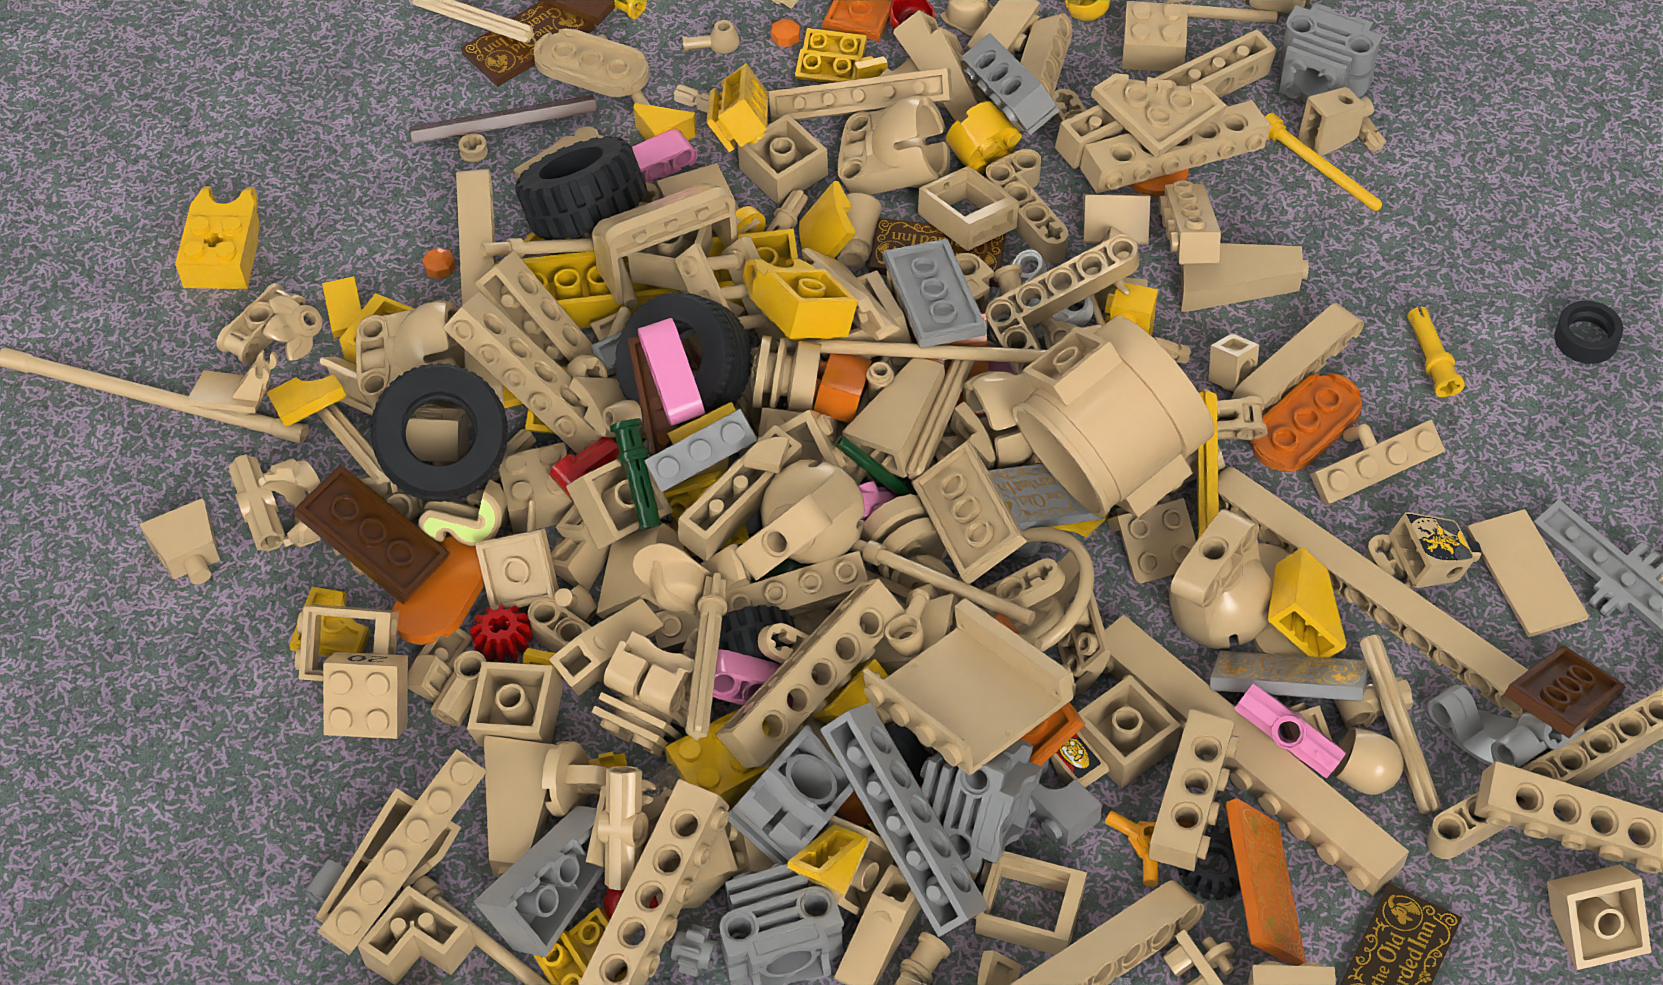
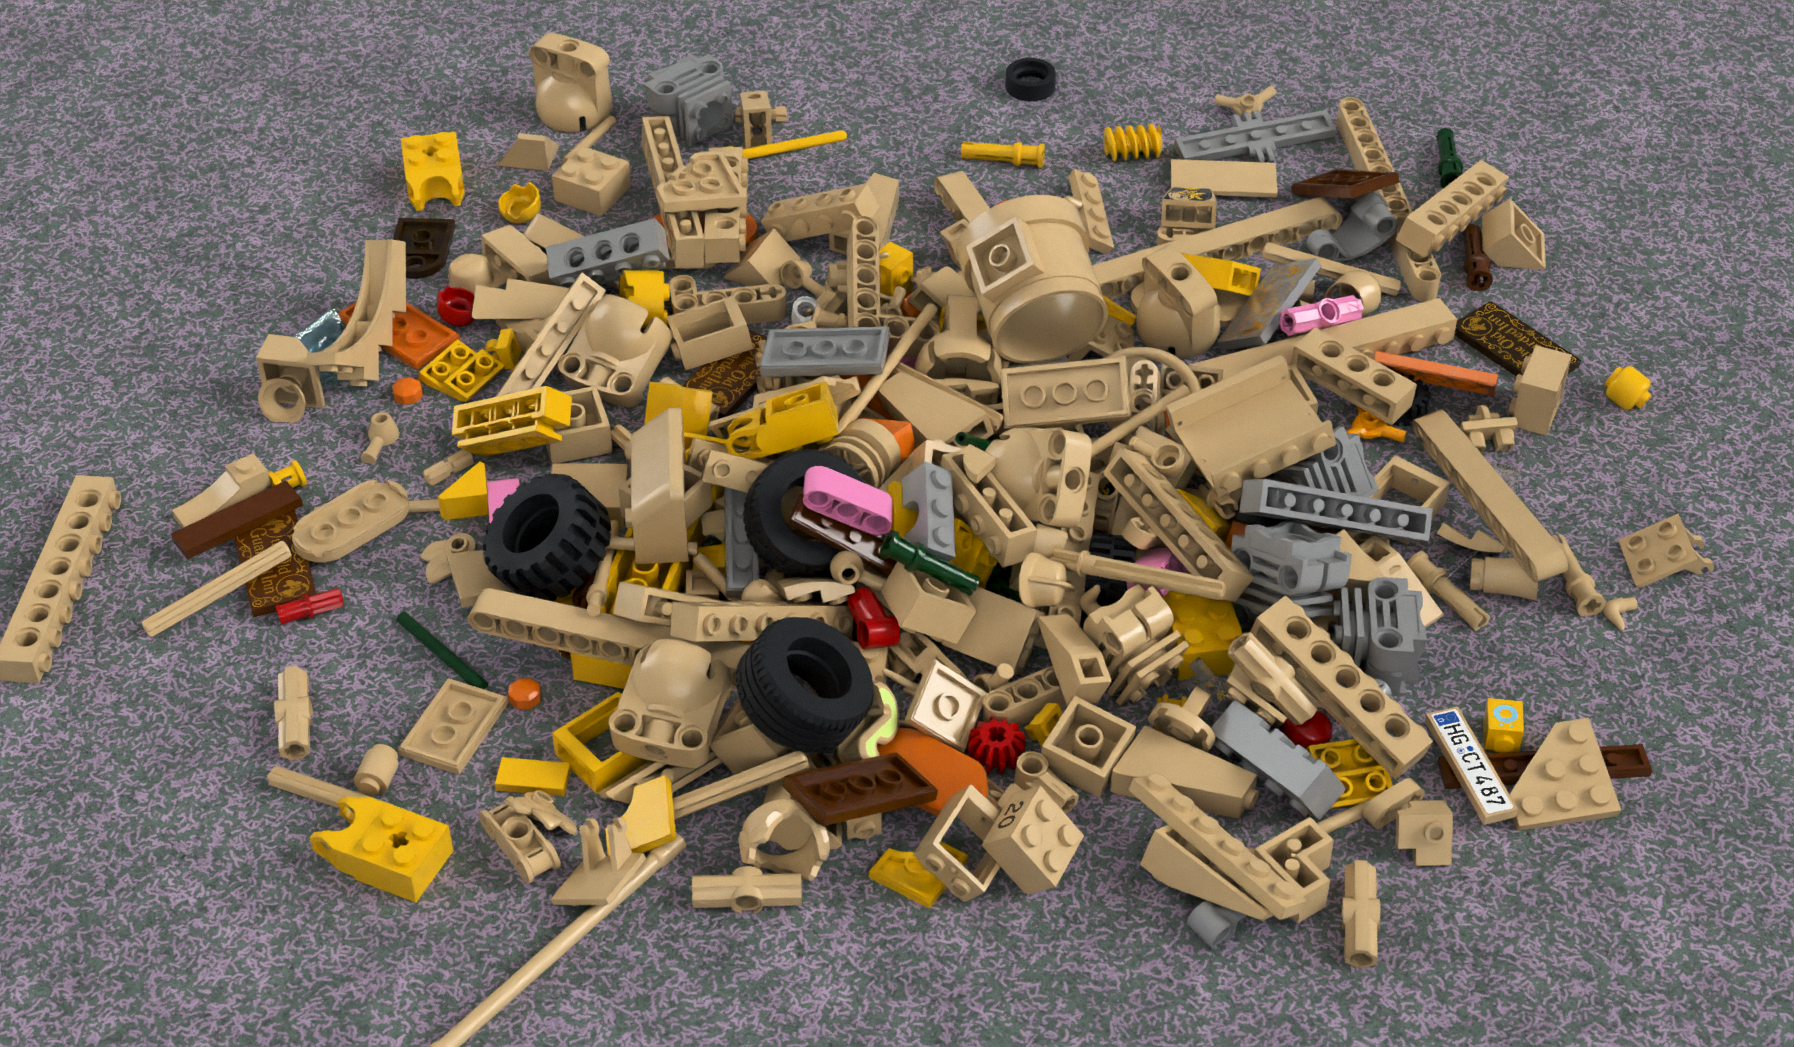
camera: 70 degrees left, 10 degrees down
tan torso [139,498,220,584] -> none
tile [410,95,597,143] -> none
tan bush [458,133,488,163] -> none
yellow slope [788,824,867,895] -> none
tan pin [866,362,894,401] -> none
none -> tan axle [267,766,393,814]
none -> tan piece [274,666,313,761]
none -> red axle [276,588,344,625]
none -> tan brick [353,744,398,797]
none -> dark green bar [397,612,488,689]
none -> tan tile [398,678,509,775]
none -> yellow piece [1103,124,1162,161]
none -> reddish brown pin [1463,224,1493,291]

